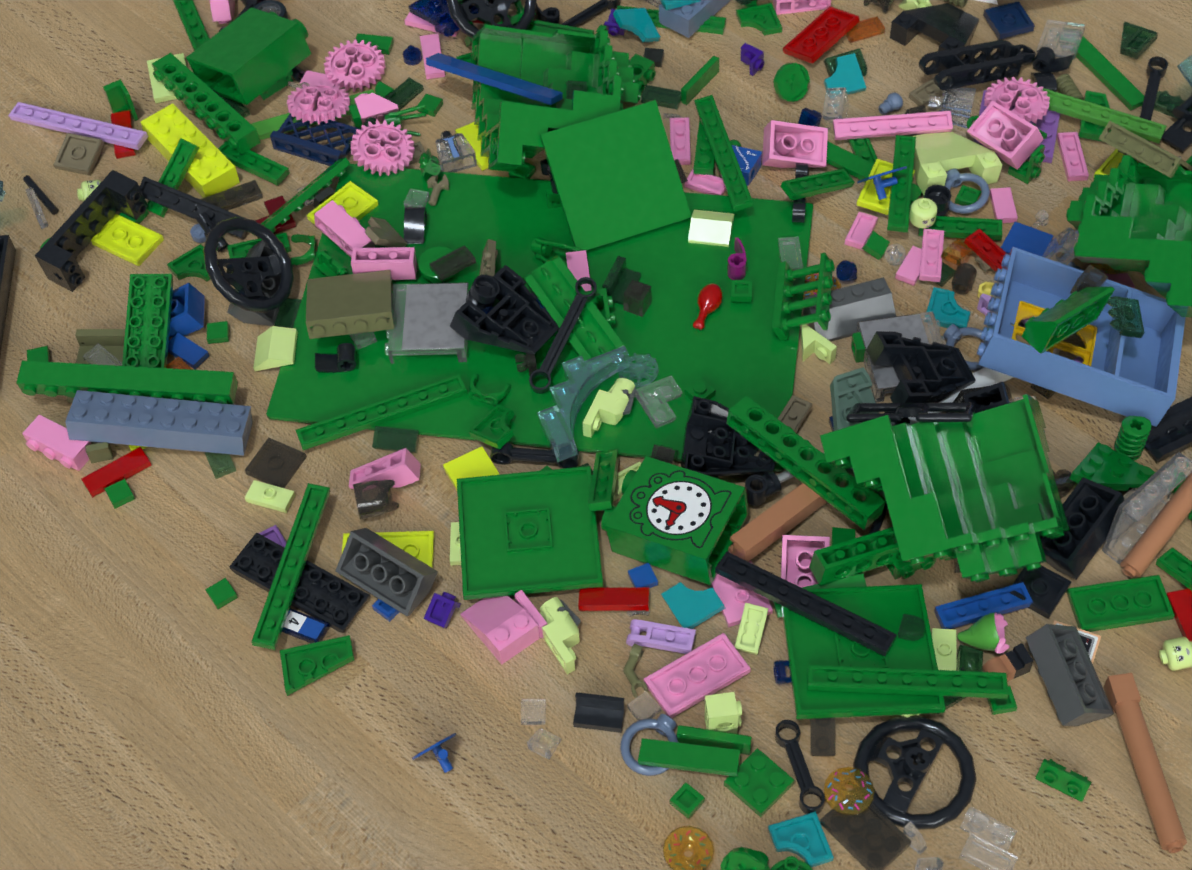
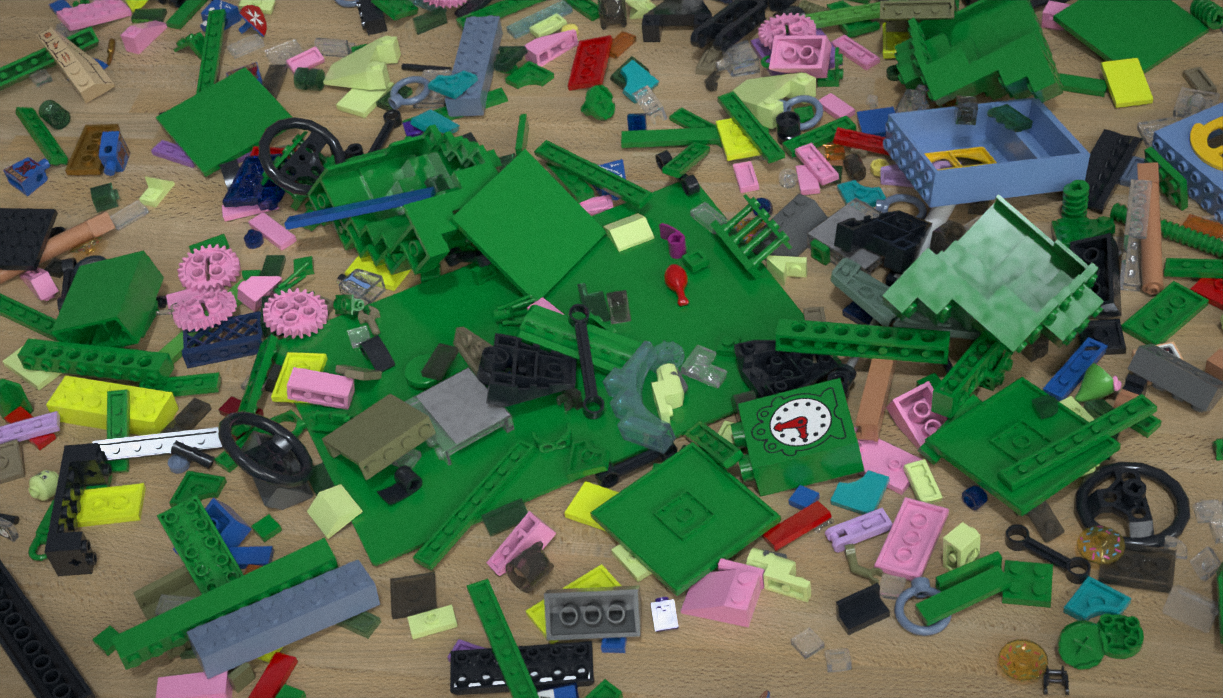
camera: 30 degrees left, 10 degrees down
green tile [348,104,362,129] -> none
bright pink brick [351,247,417,280] -> none
green plate [669,782,705,819] -> none
black tile [715,552,897,656] -> none
dark purple bracket [741,43,765,76] -> none
bright pink slope [762,120,828,168] -> none
bright pink tile [833,111,953,140] -> none
black bar [846,402,976,423] -> none
blue shield [857,166,907,200] -> none
green tile [862,231,890,260] -> none
sand blue piece [878,93,903,115] -> none
yellowish green head [909,198,938,229] -> none
black slope [963,382,1013,414] -> none
green slope [1022,286,1115,354] -> none

